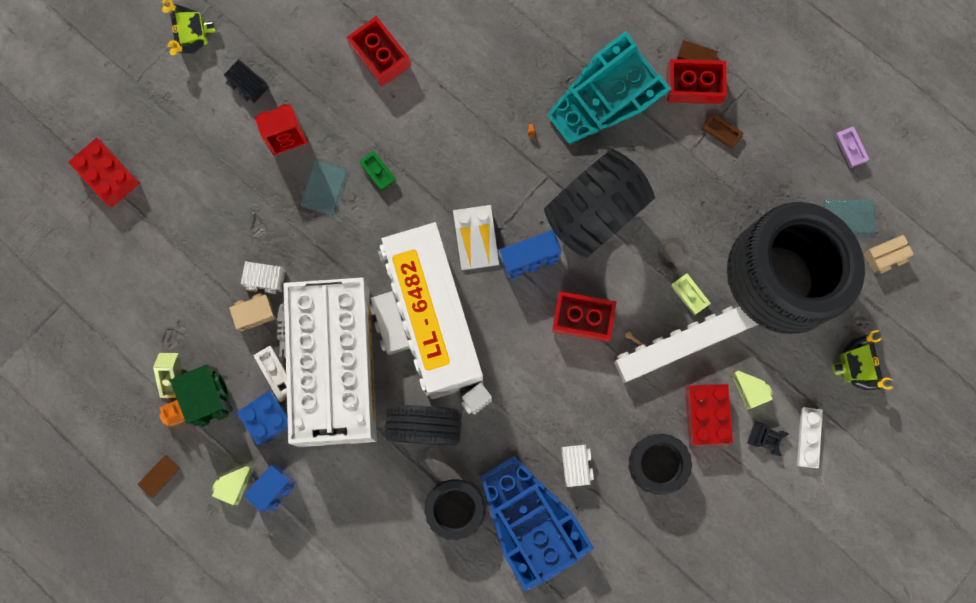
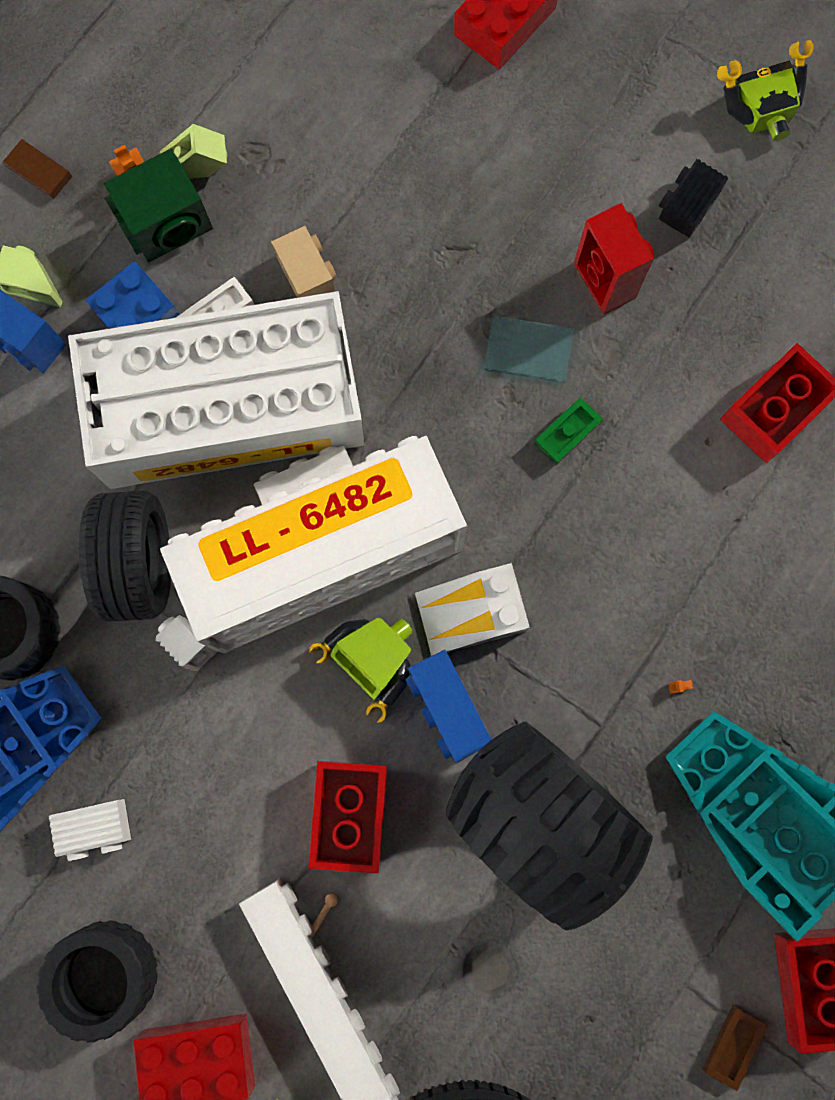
camera: 85 degrees right, 0 degrees up
white brick [241,261,286,295] -> none
yellowish green plate [671,273,711,316] -> none
none -> lime torso [309,618,412,723]

